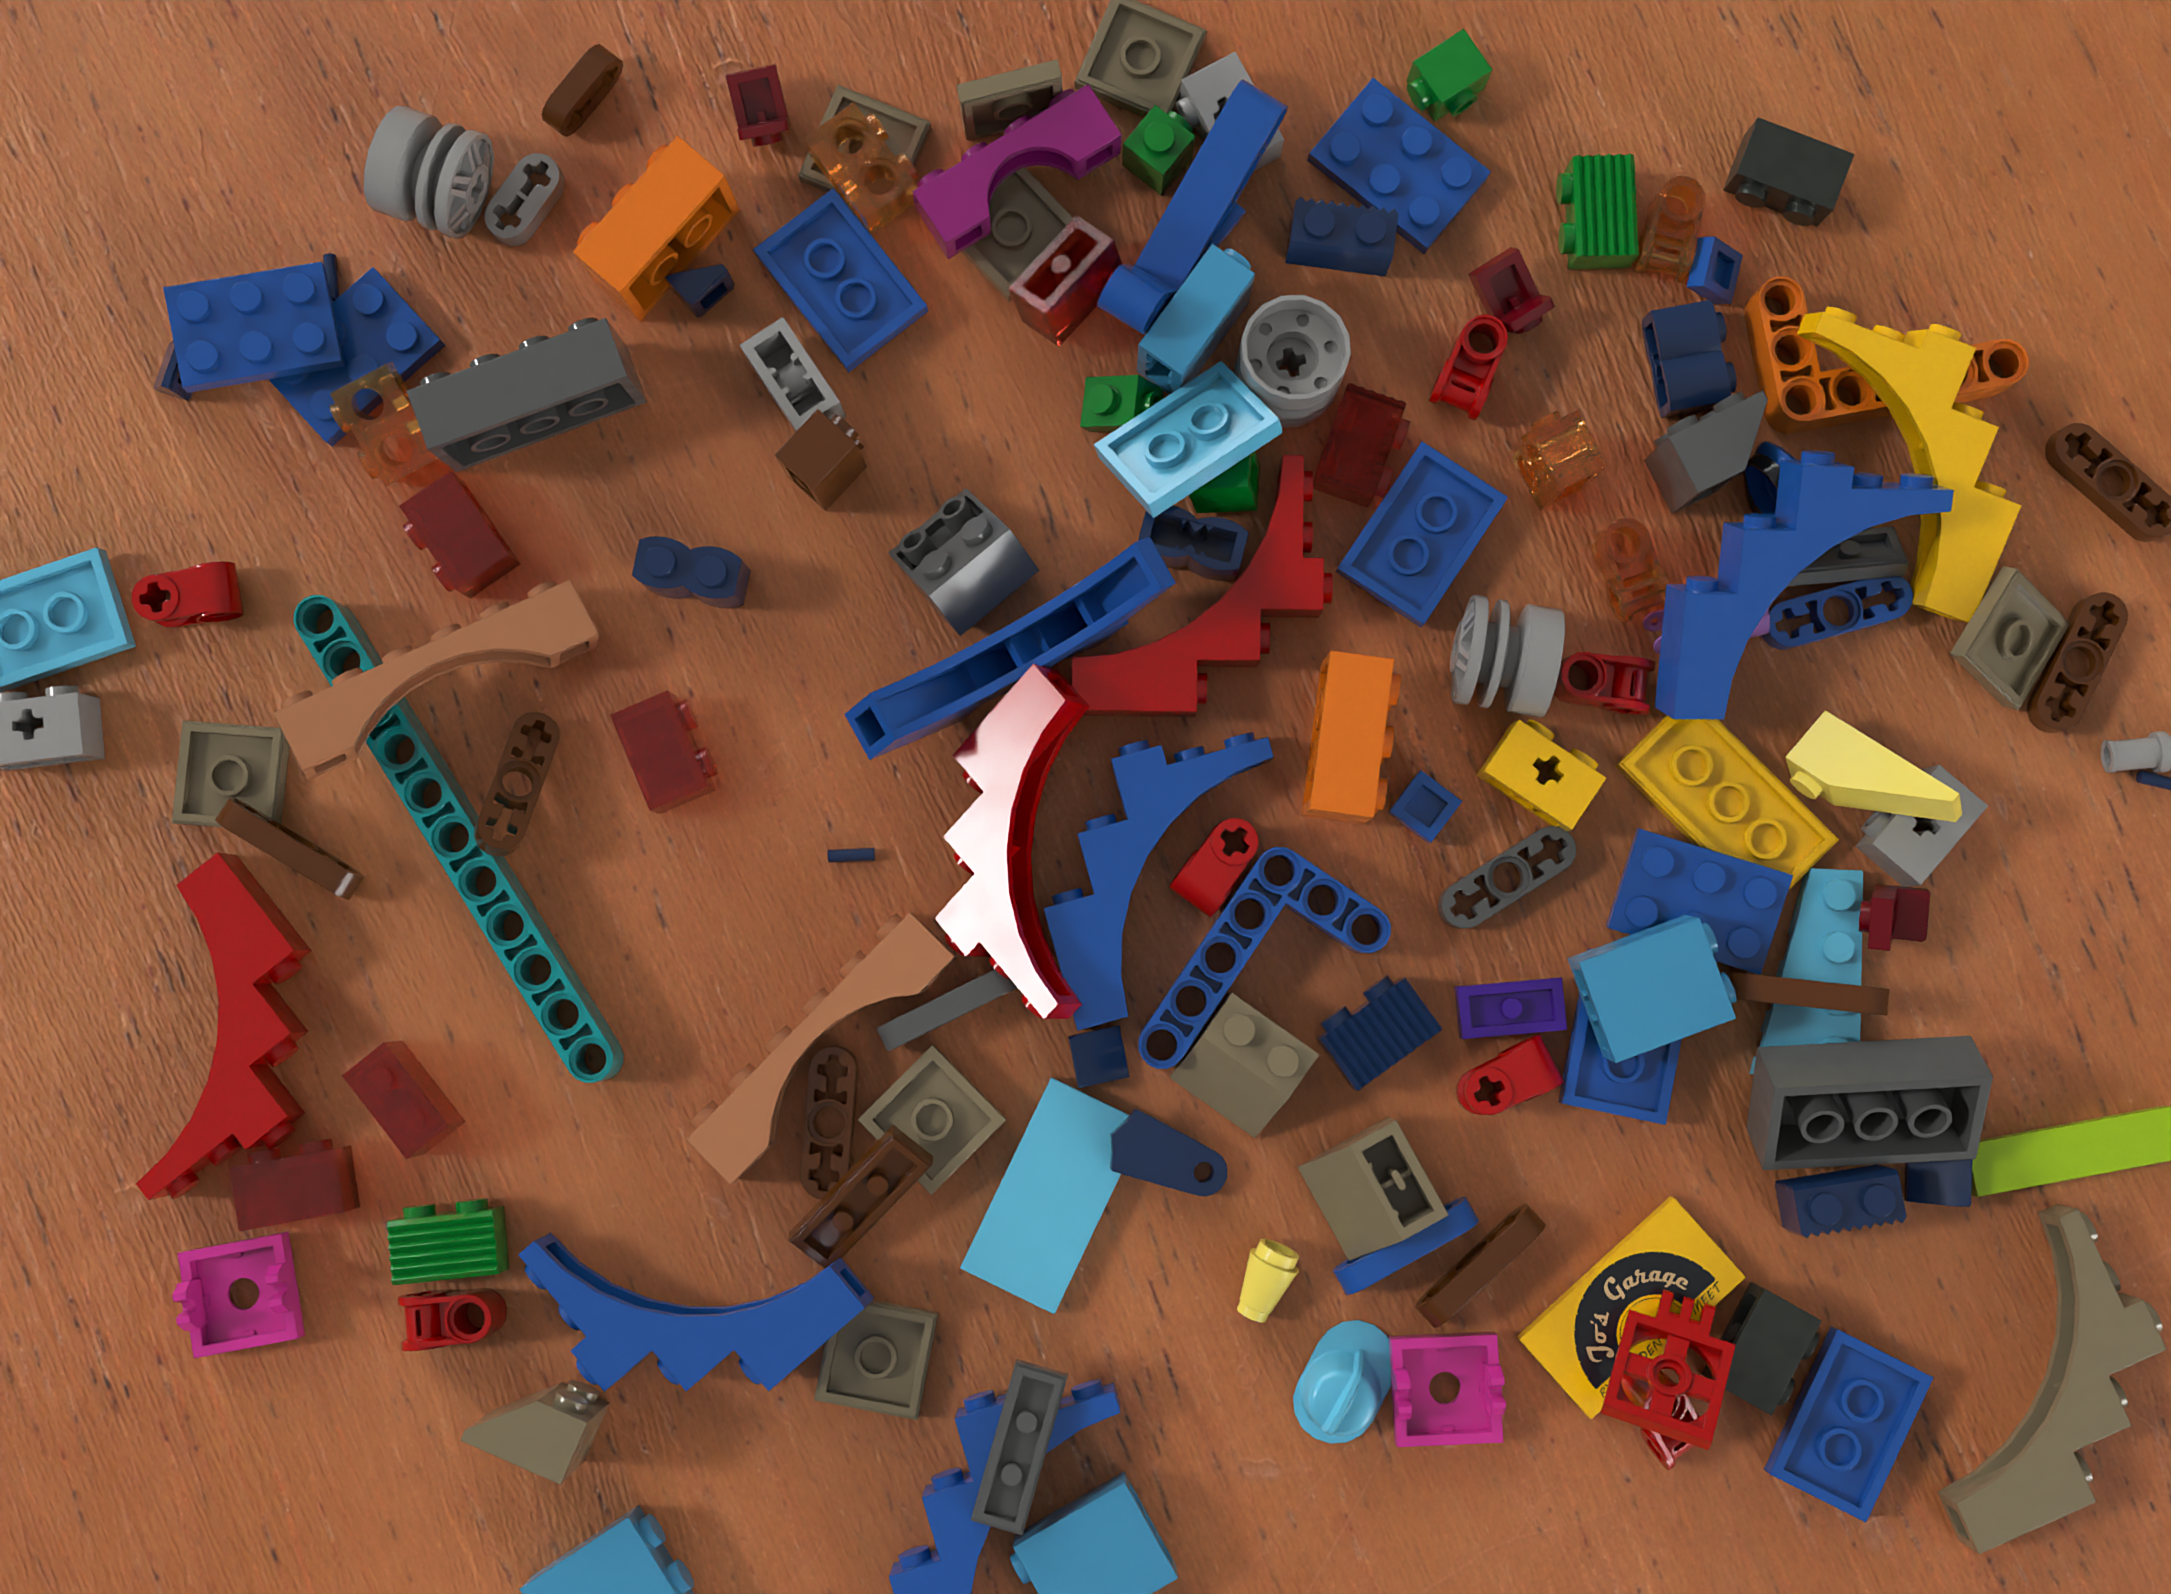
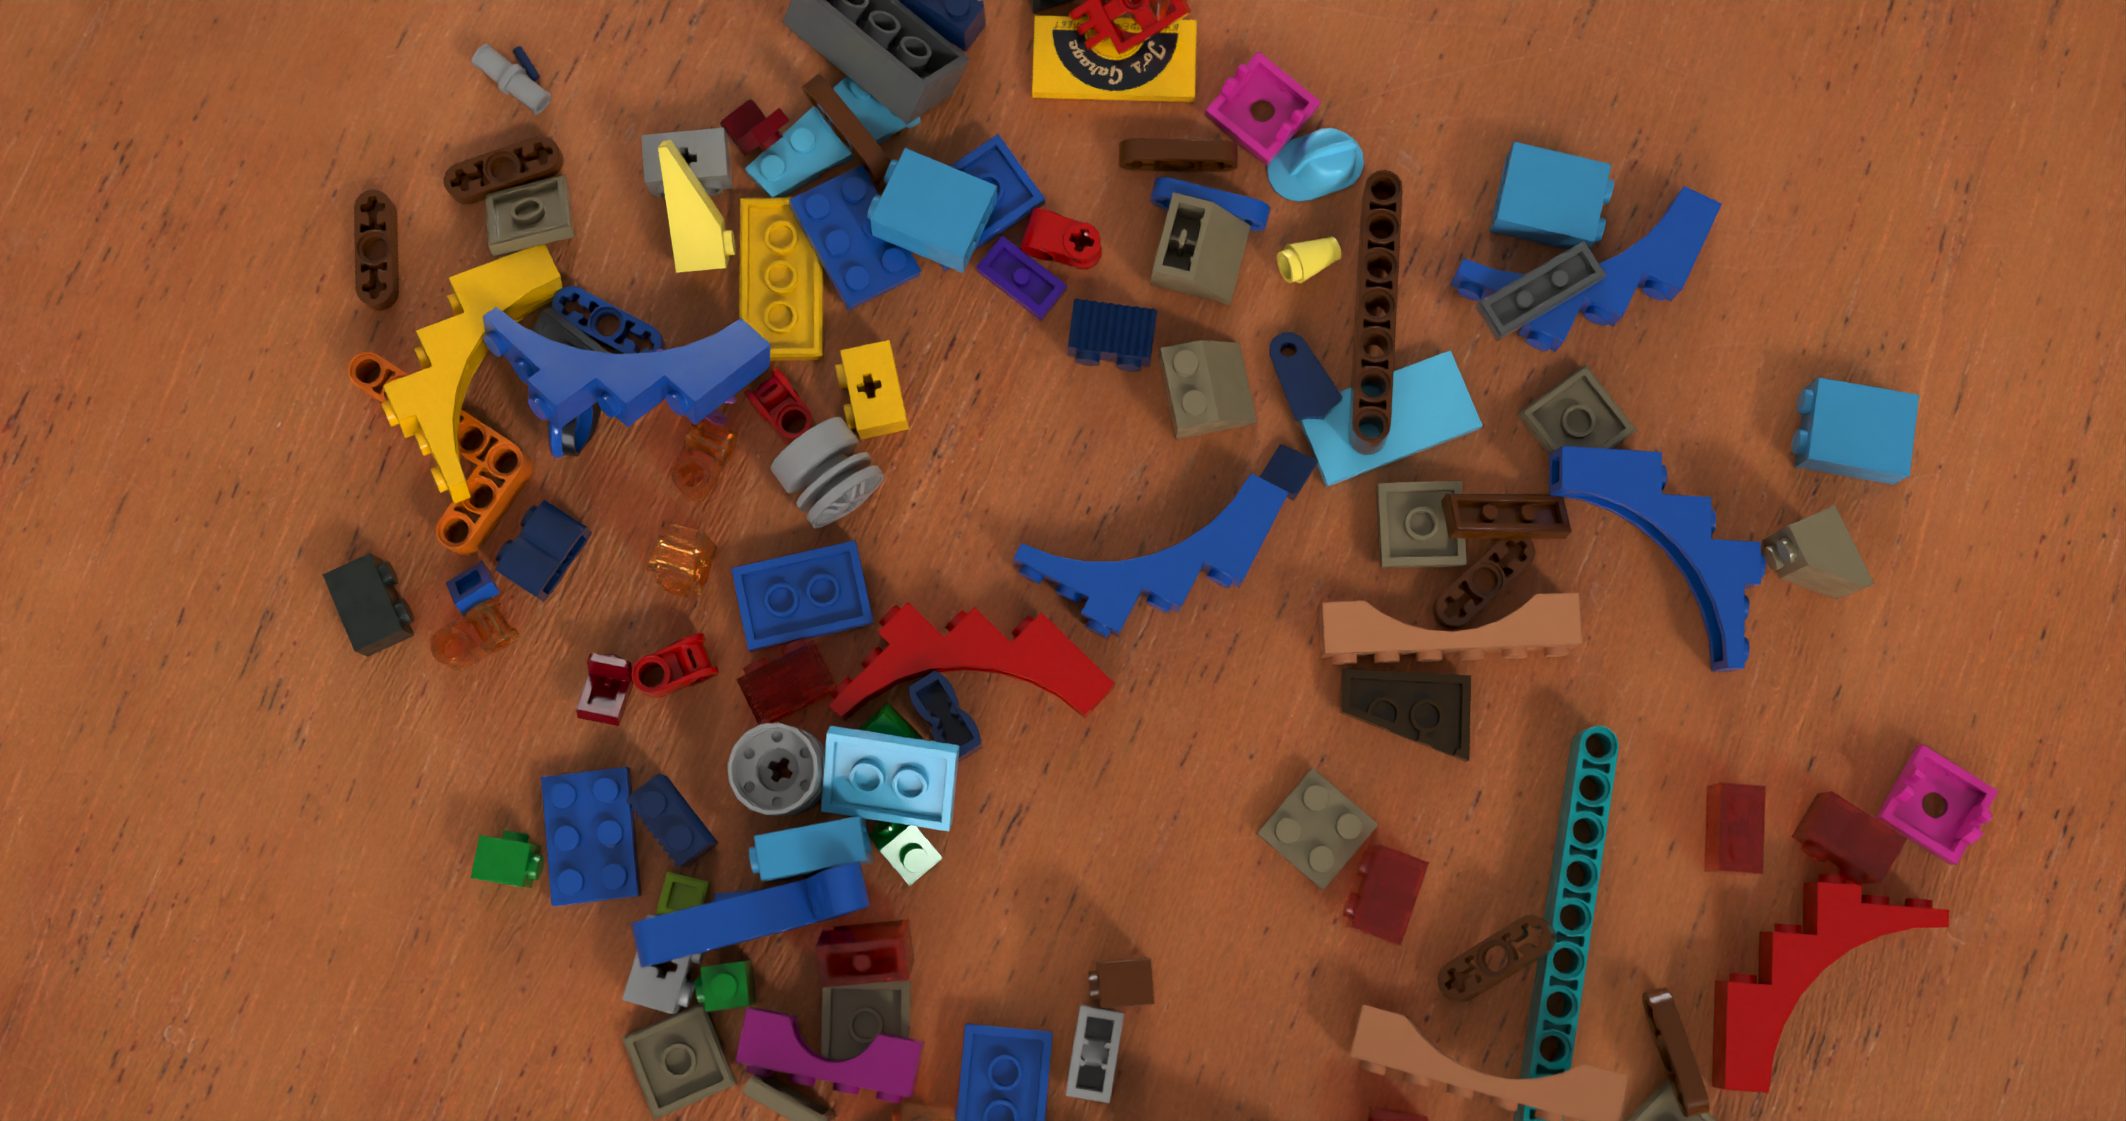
camera: 140 degrees left, 5 degrees down
green brick [386,1198,509,1285] -> none
red piece [398,1288,507,1351] -> none
dark blue brick [632,536,751,608] -> none
dark blue piece [828,848,875,863] -> none
blue arch [844,537,1176,760] -> none
dark grey beam [876,970,1018,1052] -> none
dark grey slope [888,488,1039,636] -> none
arch [935,664,1089,1019] -> none
blue beam [1138,847,1391,1069] -> none
red piece [1168,818,1258,918] -> none
orange brick [1301,650,1401,825] -> none
blue plate [1387,770,1462,844] -> none
dark grey beam [1438,826,1576,929] -> none
green brick [1556,153,1639,270] -> none
dark grey slope [1644,390,1768,514] -> none
none -> lime tile [655,871,711,915]
none -> dark tan plate [1256,768,1379,890]
none -> dark brown wing [1340,669,1471,762]
none -> reddish brown beam [1348,170,1403,455]

